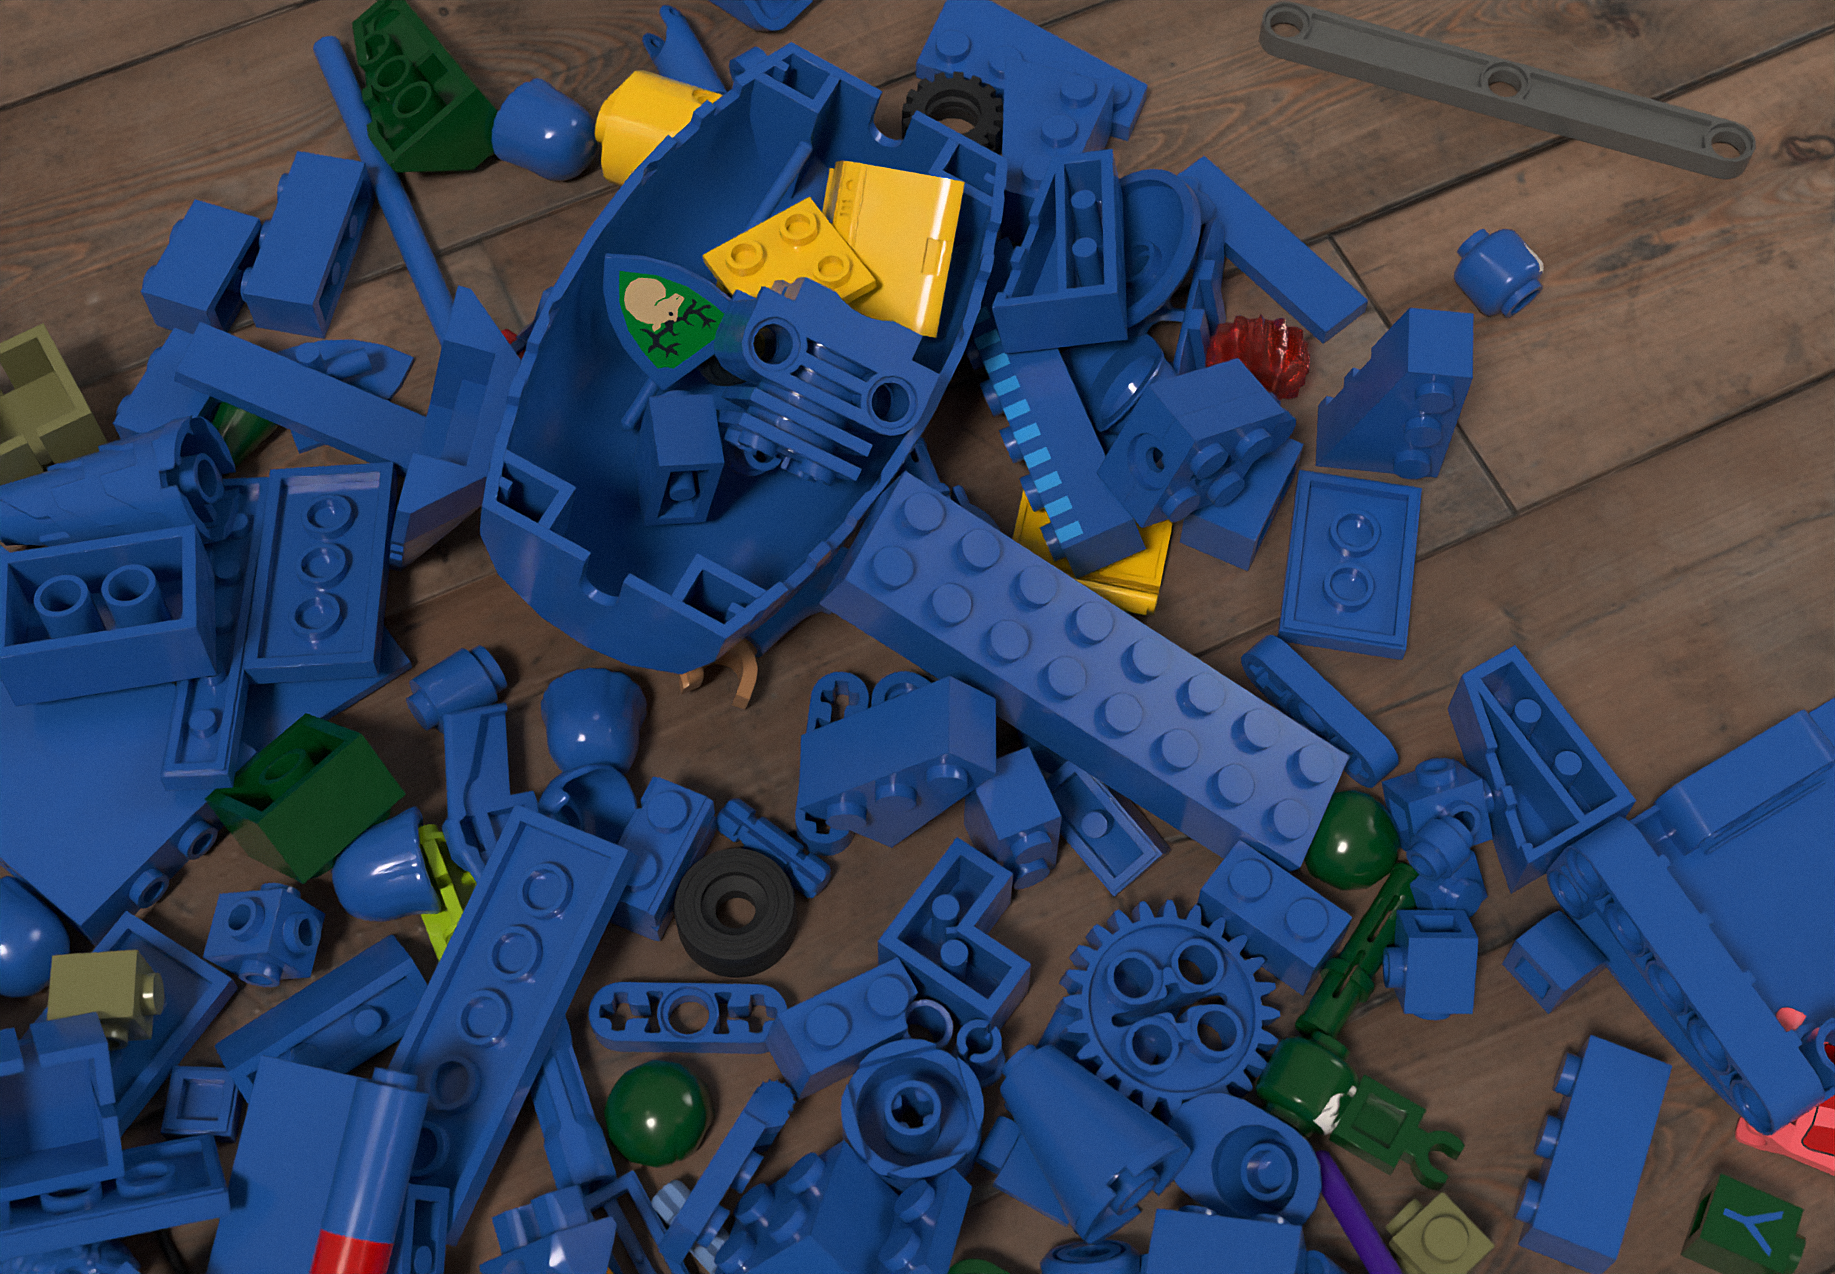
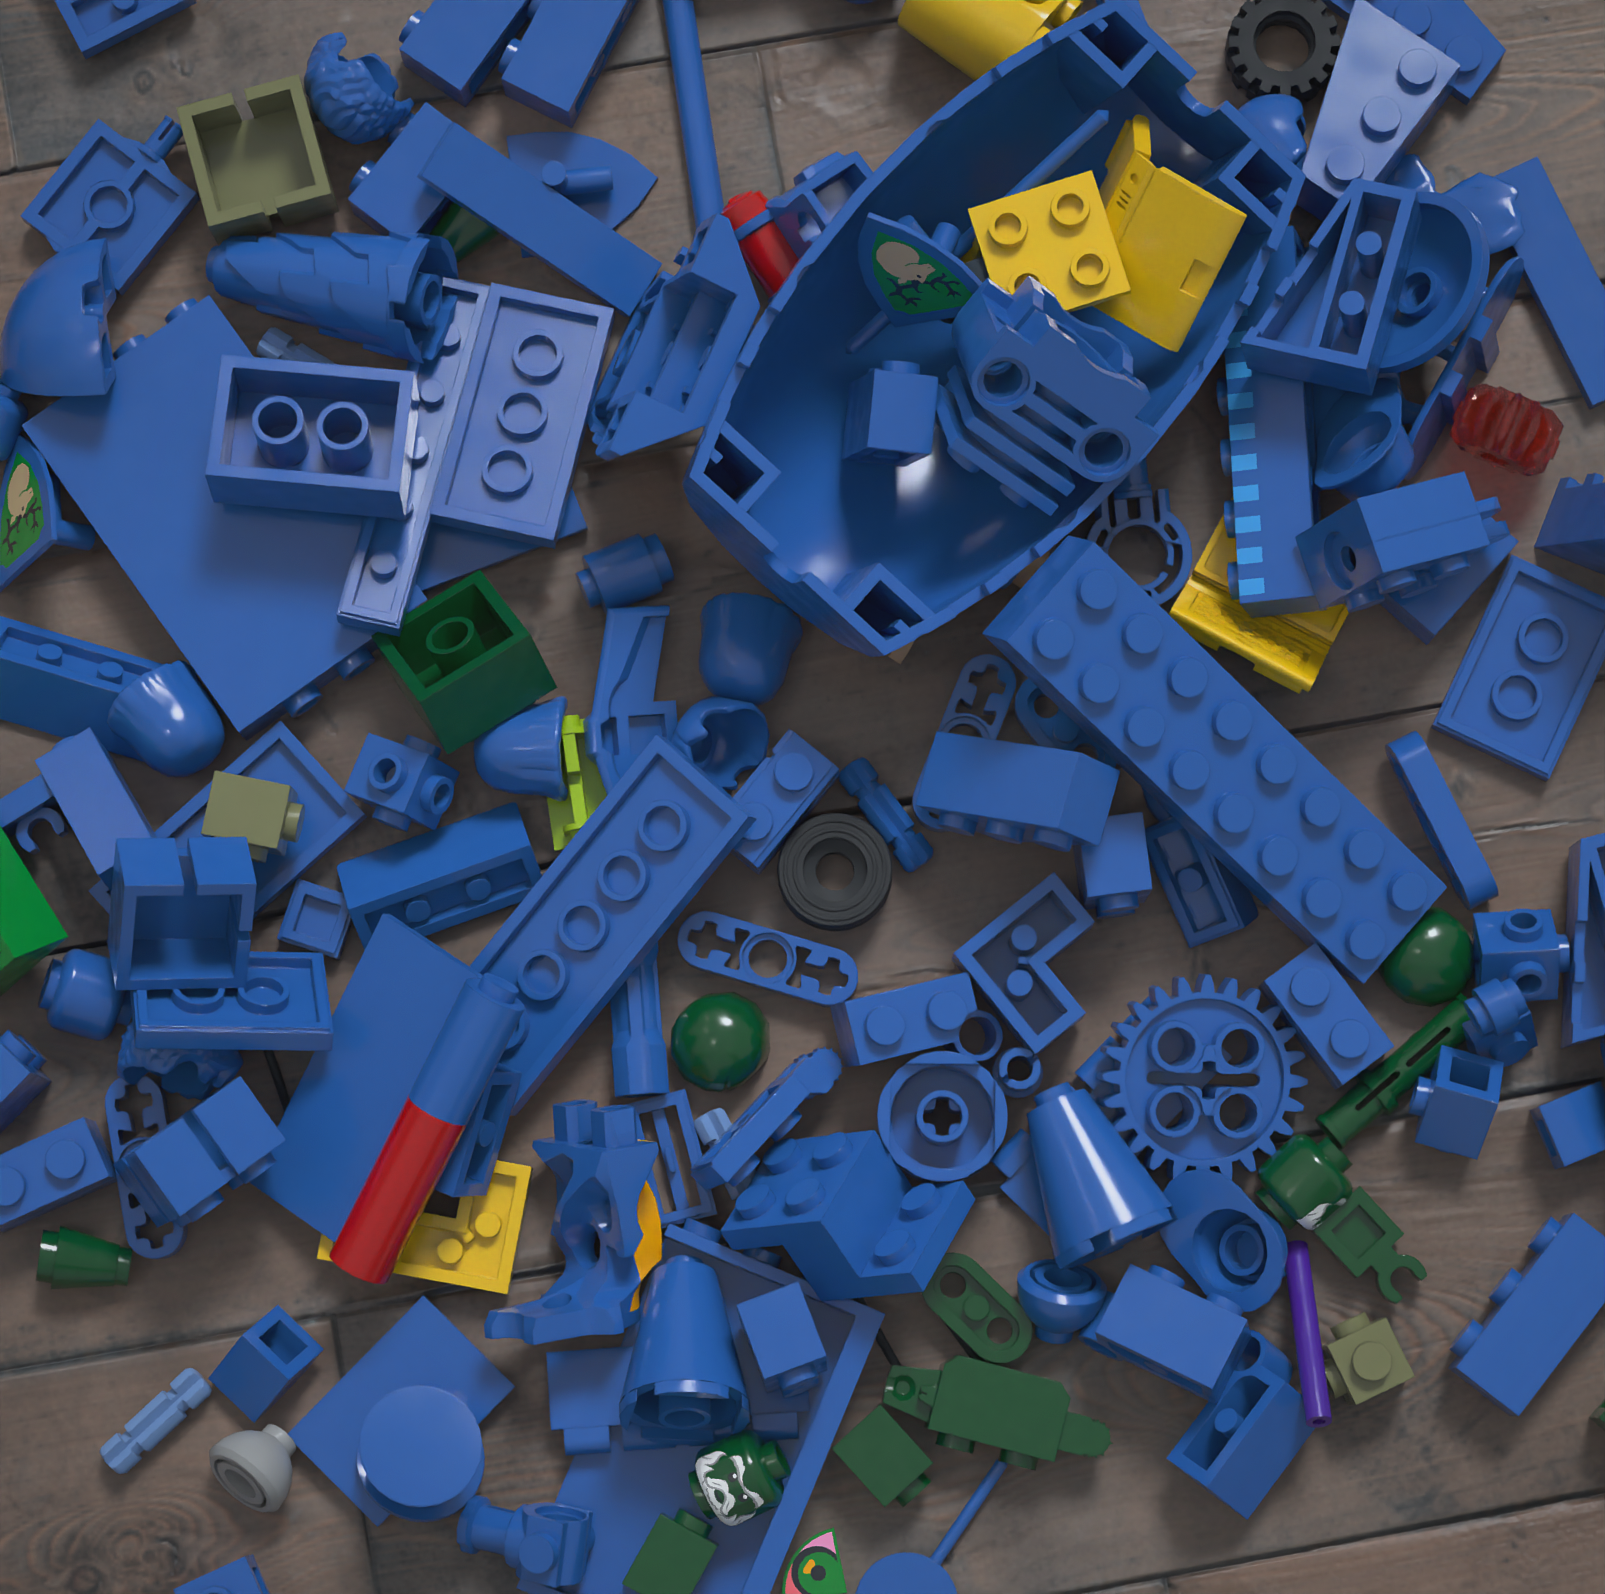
camera: 20 degrees right, 20 degrees up
none -> blue hair [303,32,414,144]

